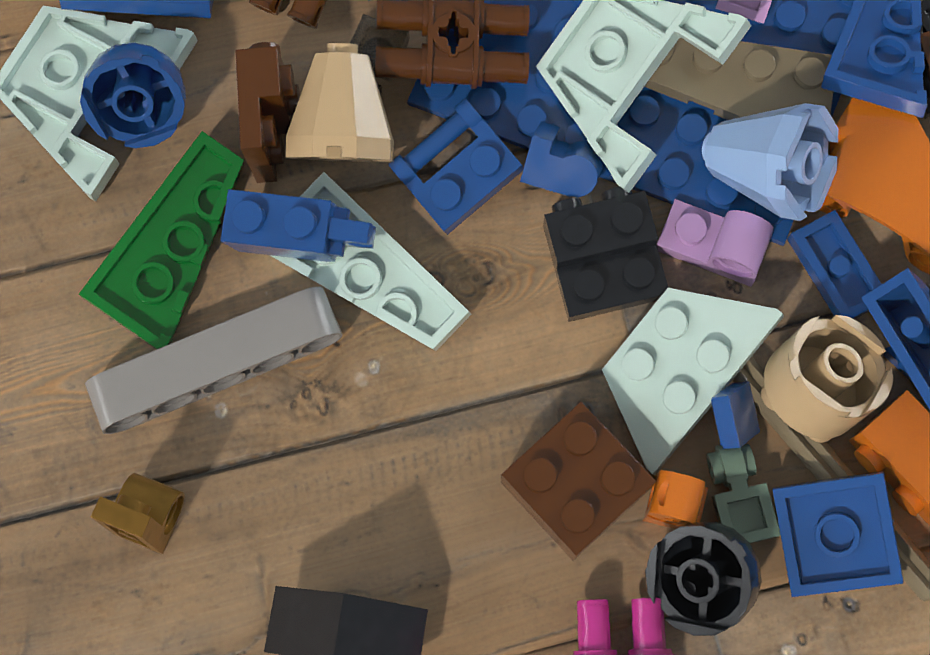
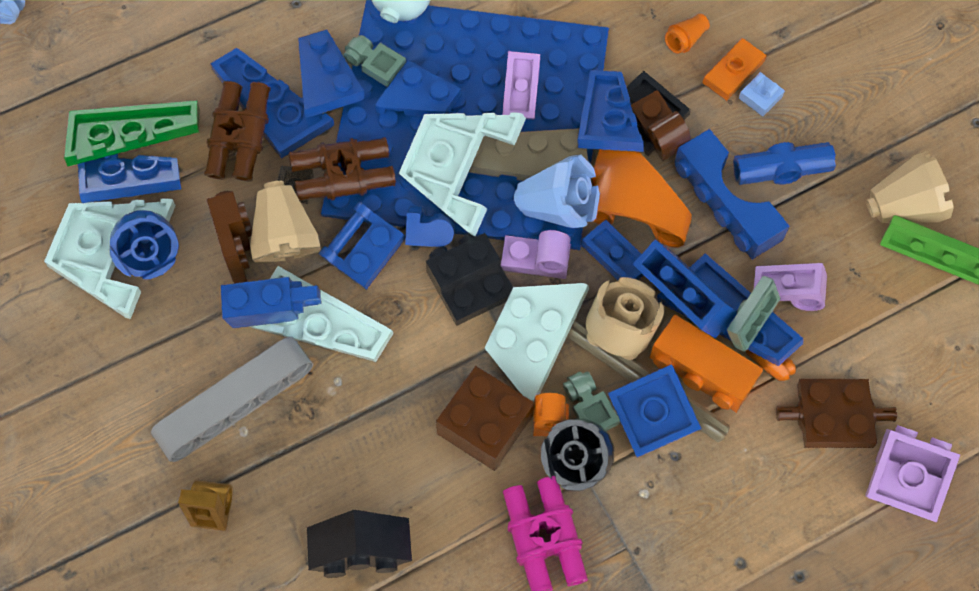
camera: 20 degrees left, 10 degrees down
green wing [79,131,244,350] -> none
blue tile [711,381,760,449] -> none

